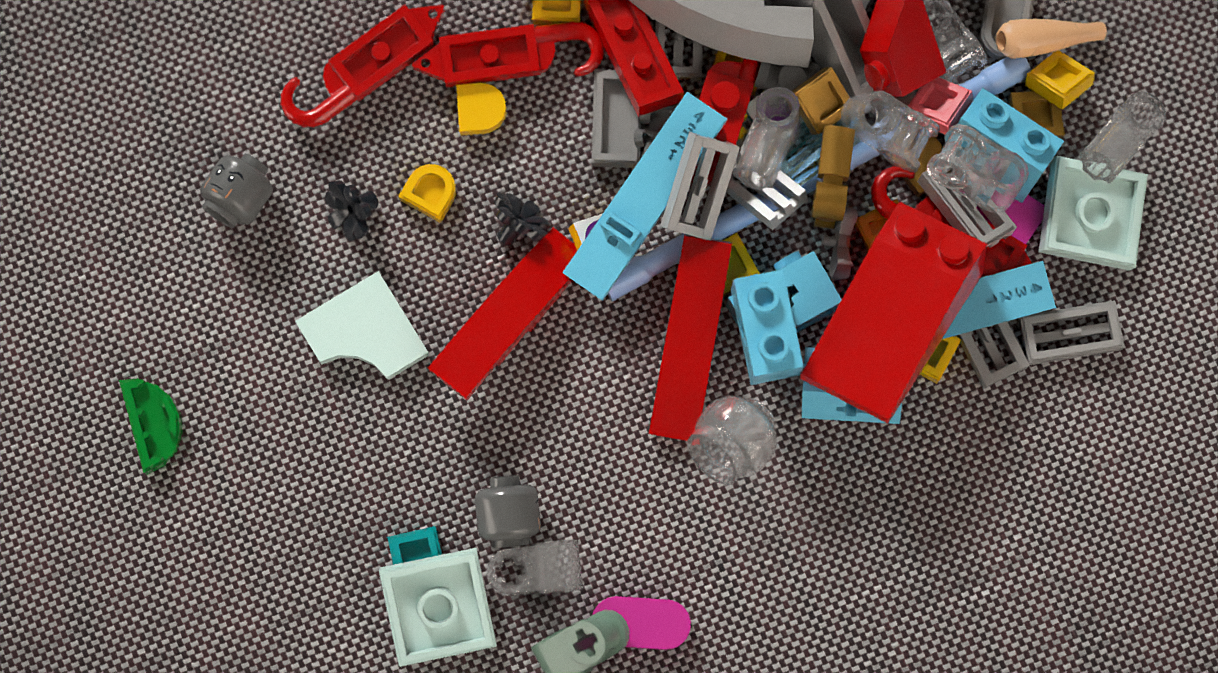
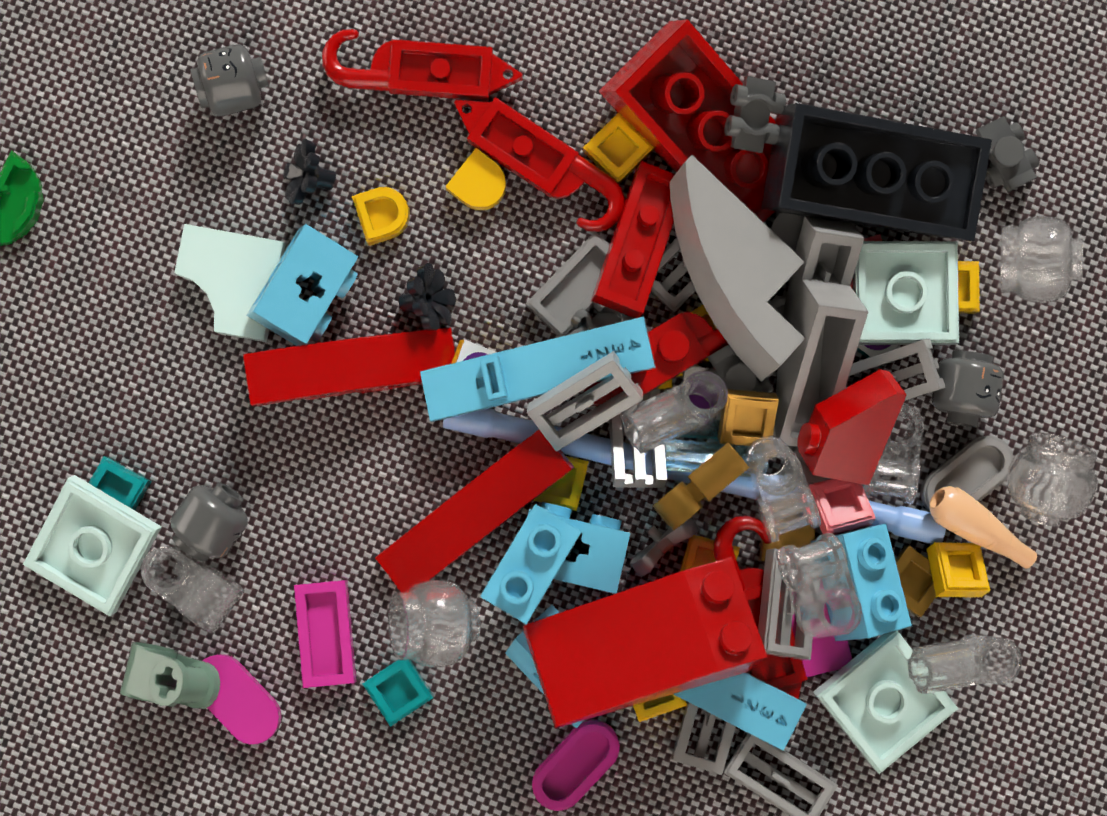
camera: 45 degrees right, 5 degrees up
none -> medium azure brick [246,224,358,346]
none -> dark pink tile [294,580,357,688]
none -> teal tile [362,654,434,727]
none -> dark pink tile [532,719,620,811]

